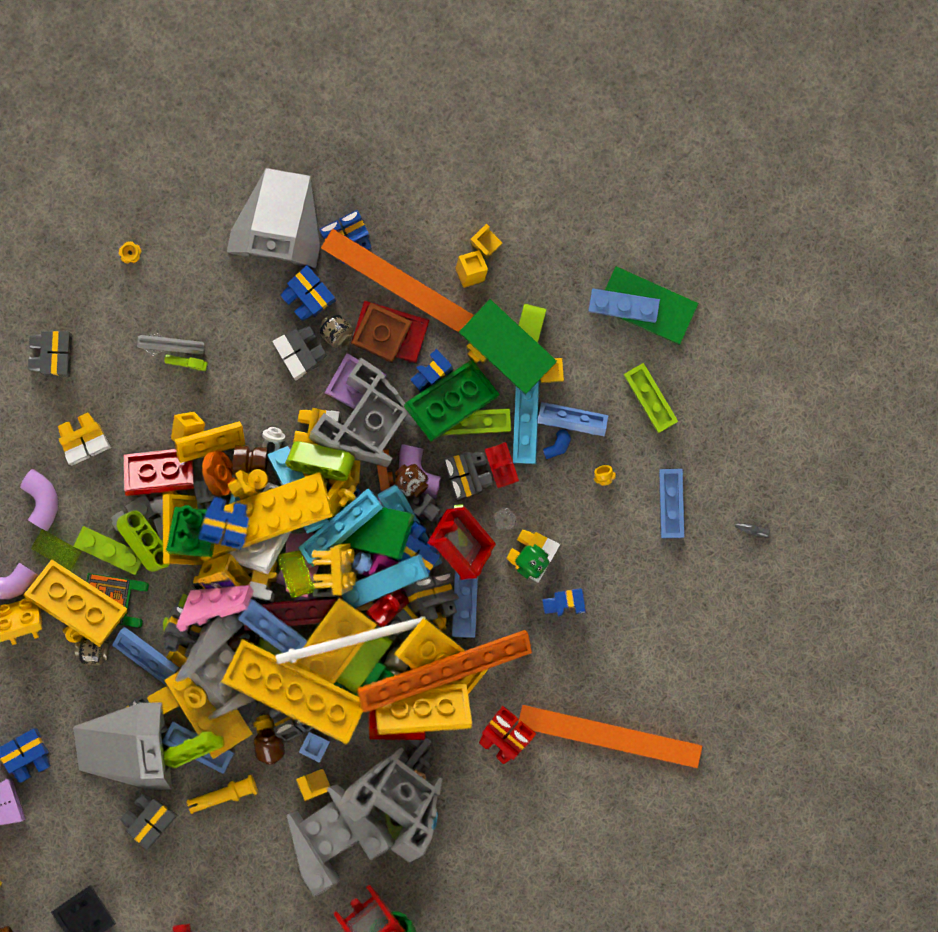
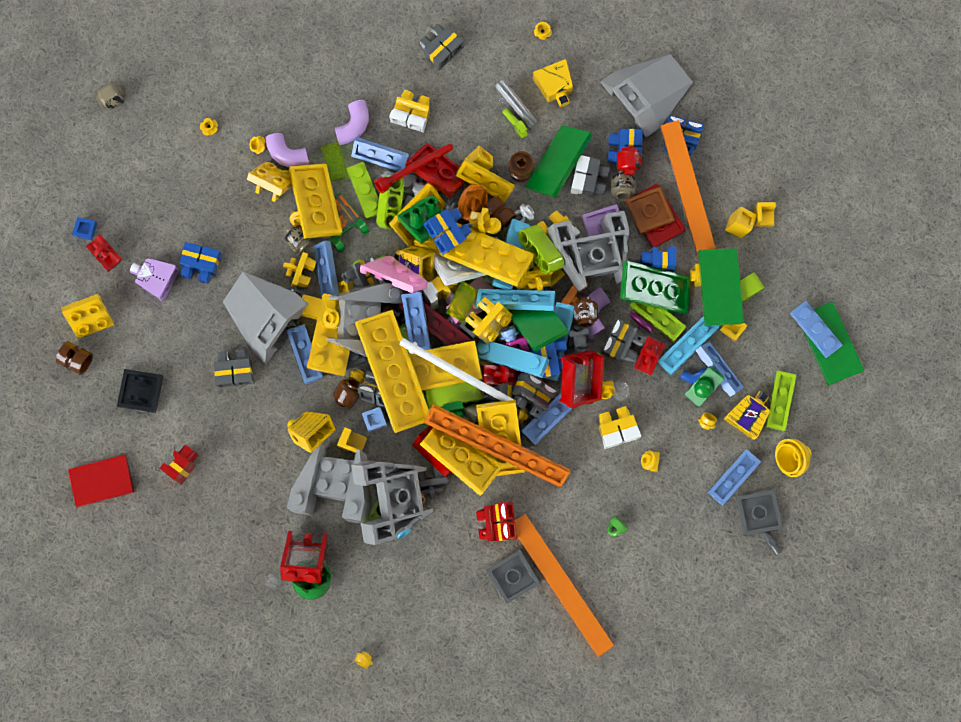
camera: 40 degrees right, 5 degrees down
lime plate [163,732,224,768] -> none
yellow pin [187,774,258,814] -> none
green head [515,544,550,579] -> none
blue hips [543,588,586,617] -> none
none -> yellow hips [283,252,317,288]
none -> yellow torso [287,412,336,453]
none -> medium blue plate [351,137,409,171]
none -> red piece [374,143,453,194]
none -> dark grey plate [486,550,540,604]
none -> reddish brown wheel [509,151,534,182]
none -> green tile [525,125,593,198]
none -> yellow torso [533,59,573,107]
none -> yellow plate [602,381,615,399]
none -> bright green tile [608,516,628,537]
none -> red head [617,146,642,175]
none -> magenta helmet [629,312,654,333]
none -> yellow plate [641,450,660,472]
none -> green tile [685,366,725,407]
none -> torso [724,391,770,440]
none -> dark grey plate [735,490,783,536]
none -> yellow piece [775,438,812,477]

